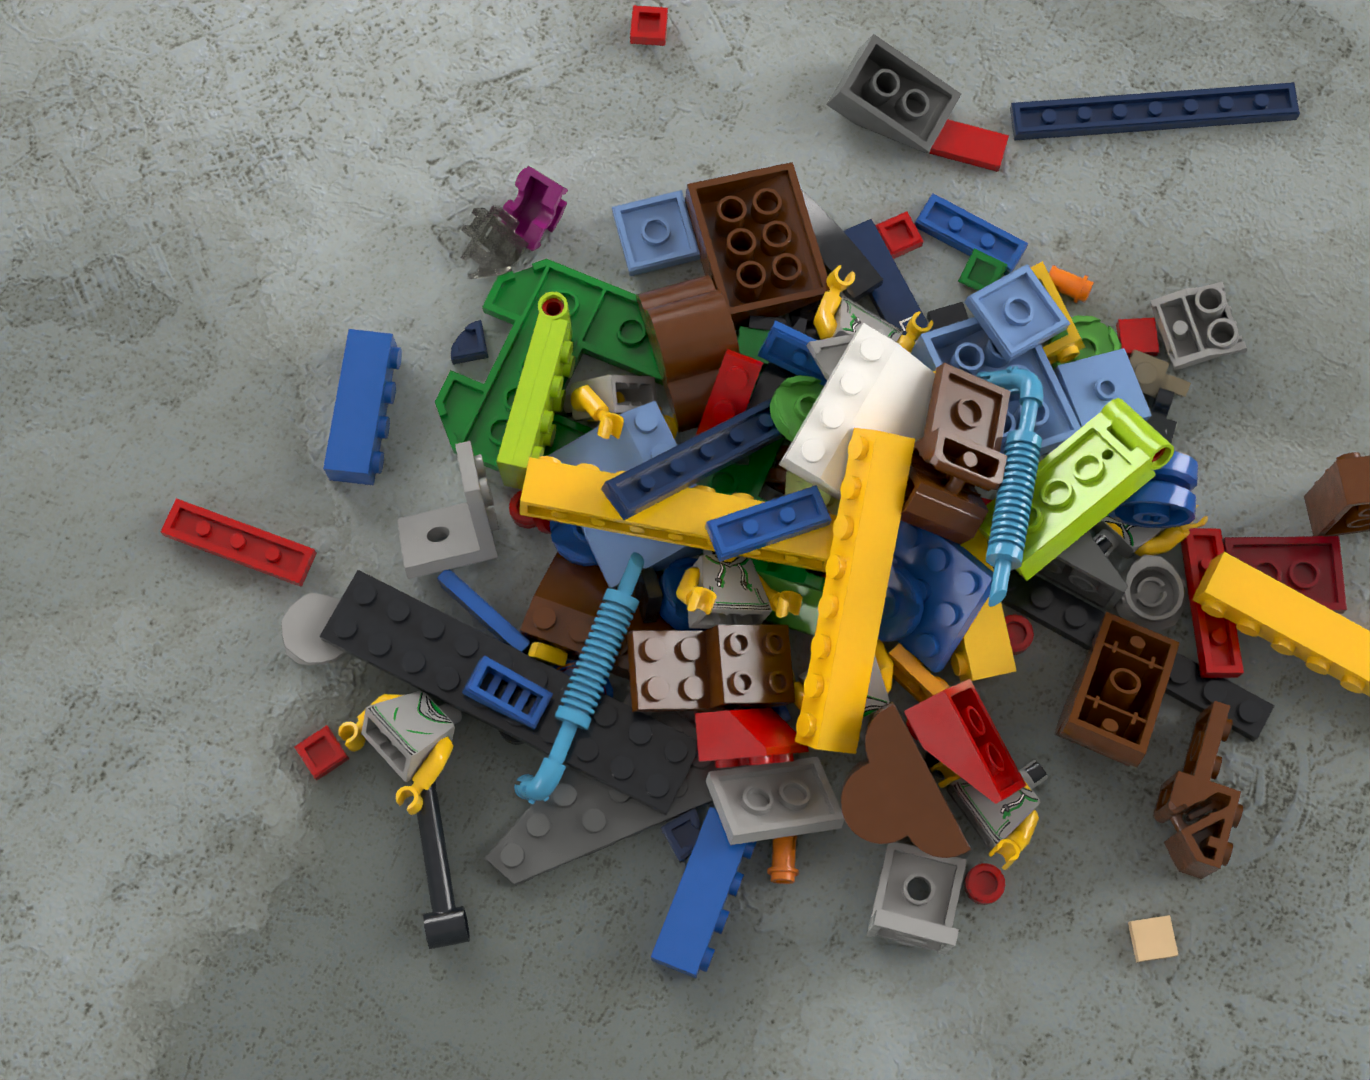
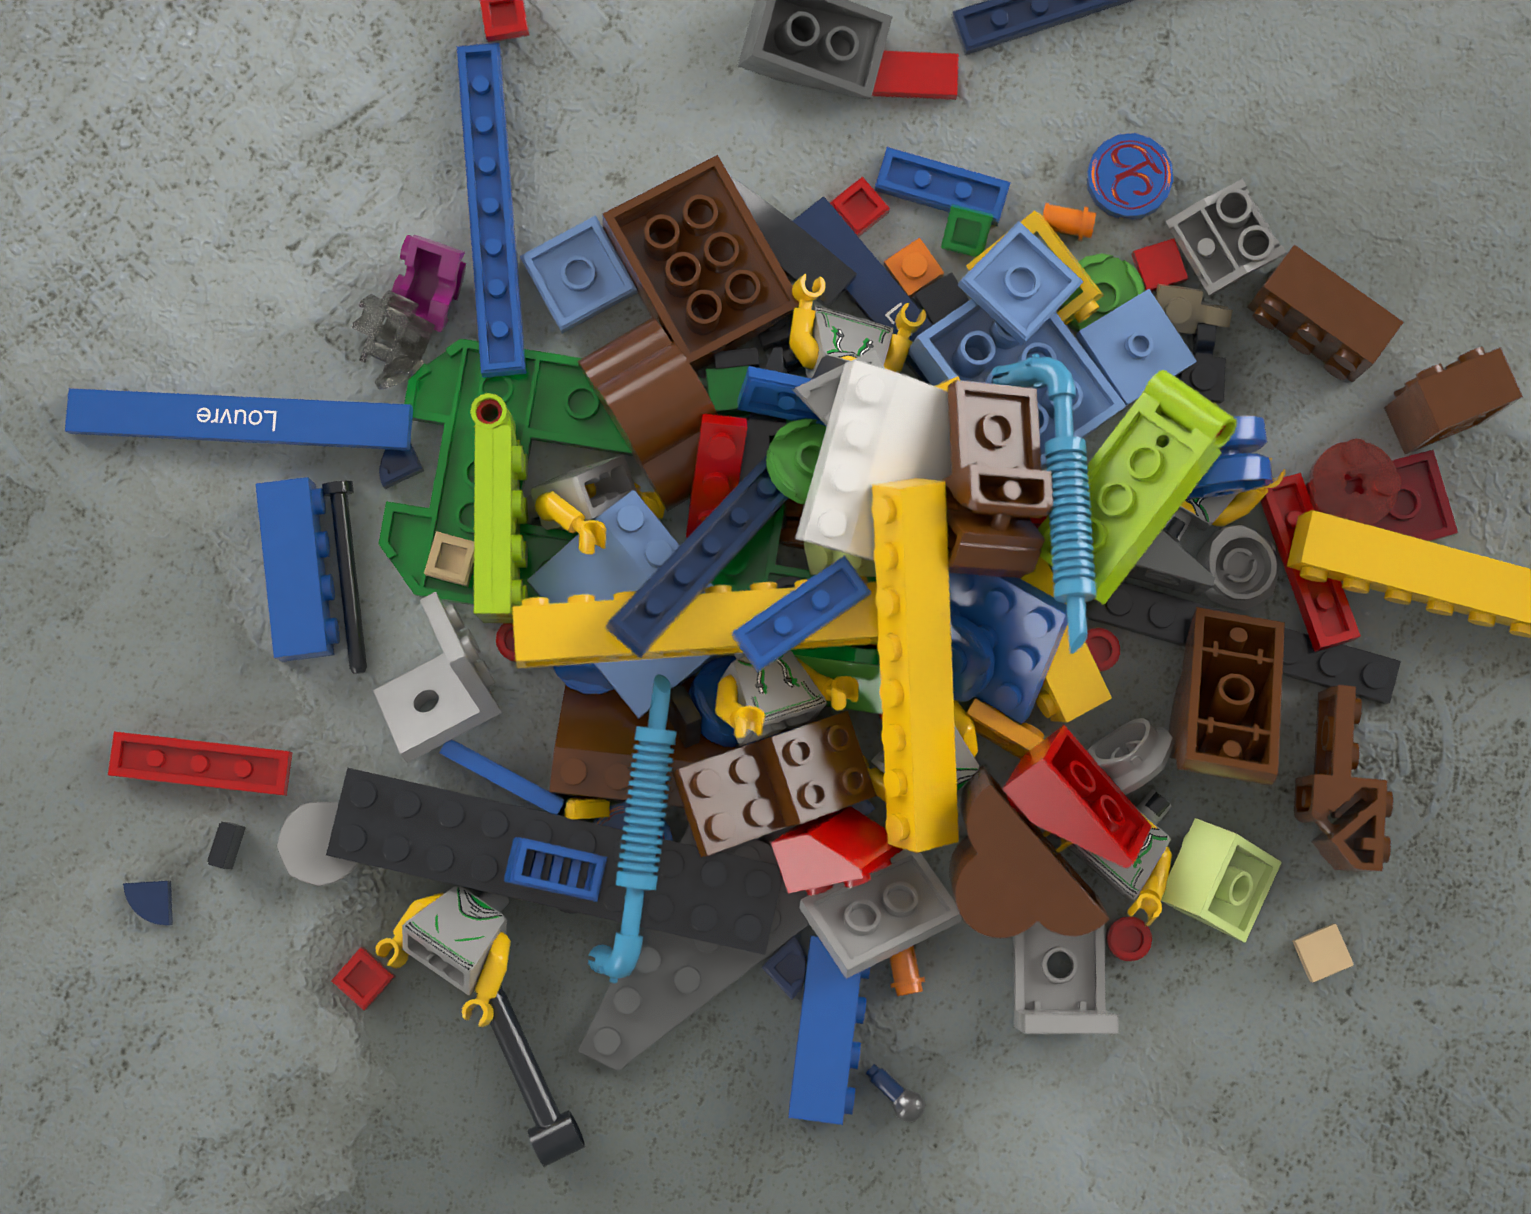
camera: 15 degrees left, 10 degrees up
none -> blue tile [65,388,413,451]
none -> dark blue tile [123,881,173,925]
none -> black tile [207,821,246,869]
none -> black bar [322,481,367,674]
none -> tan tile [424,531,474,587]
none -> blue tile [456,43,526,378]
none -> piece [865,1064,925,1122]
none -> orange plate [883,238,944,298]
none -> blue tile [1087,133,1174,220]
none -> light grey hat [1087,718,1175,795]
none -> yellowish green slope [1161,818,1282,942]
none -> reddish brown brick [1247,245,1404,383]
none -> clear red plate [1309,438,1402,526]

